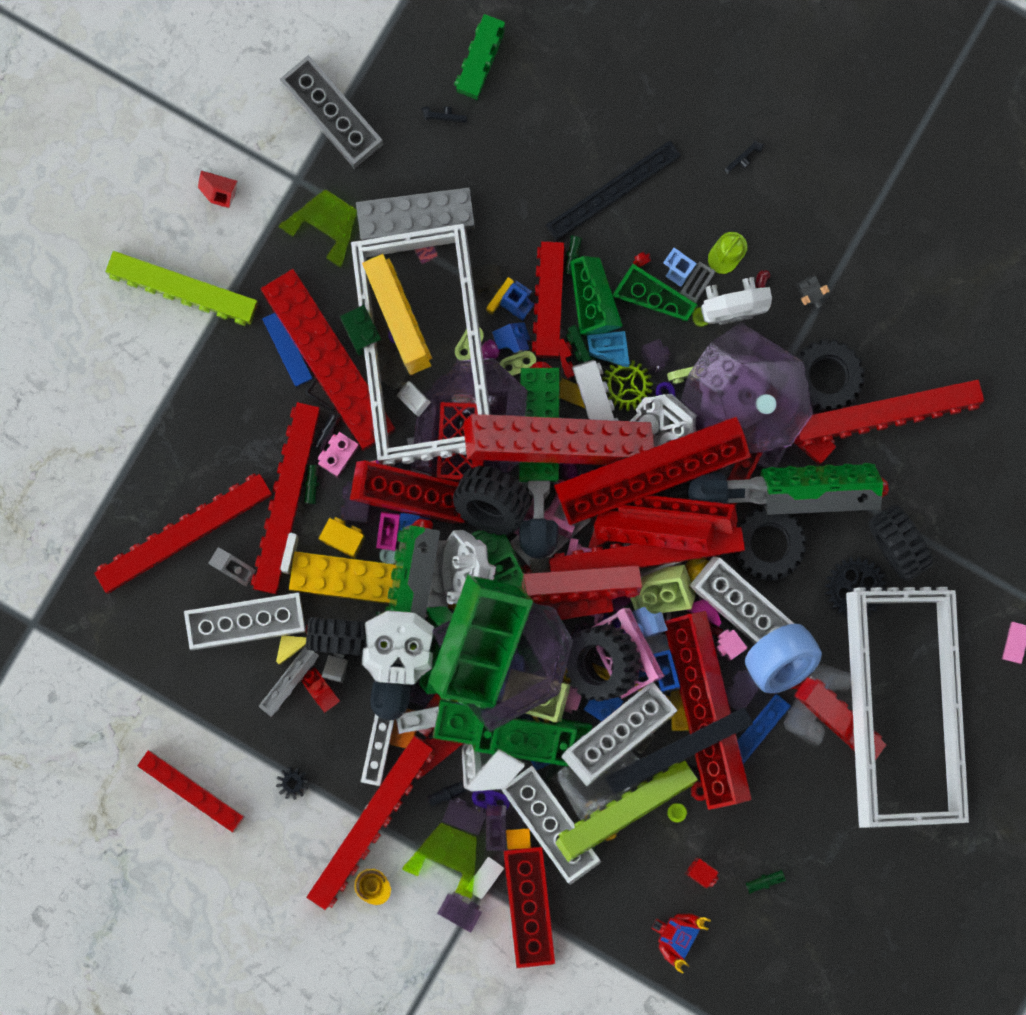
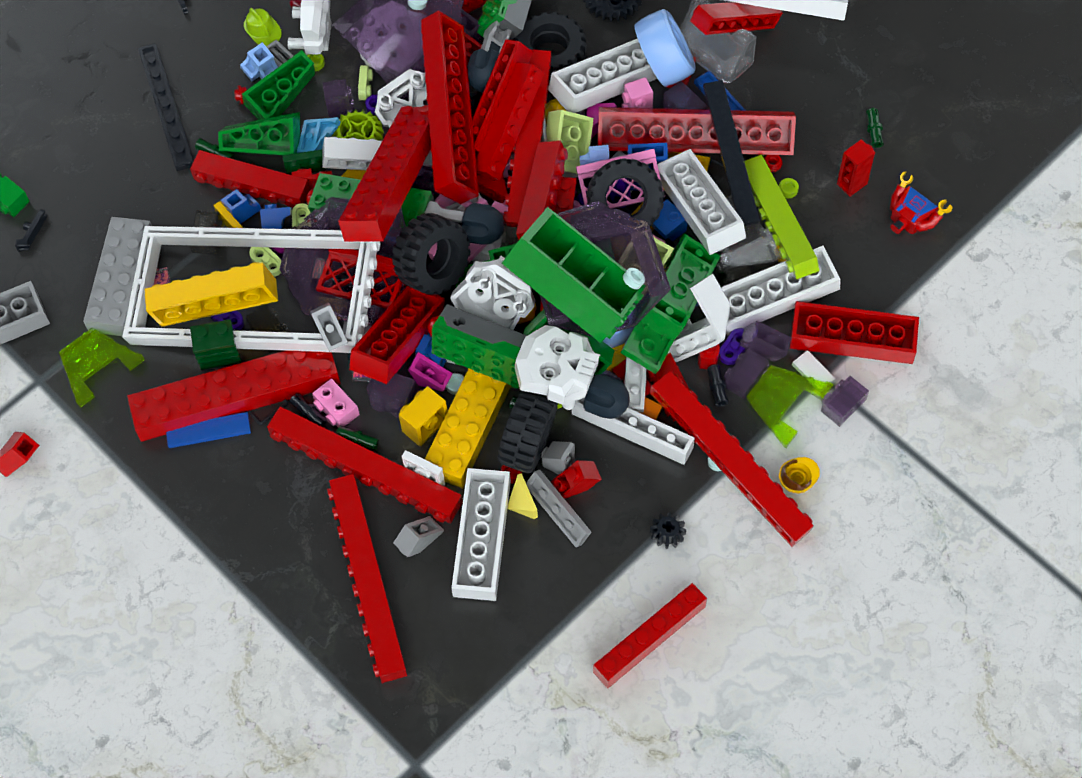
camera: 70 degrees left, 20 degrees down
lime brick [105,251,258,326] -> none
white tile [397,381,431,417] -> none
light orange panel [506,828,531,850] -> none
none -> light grey slope [310,303,348,352]
none -> light aqua tile [623,268,645,289]

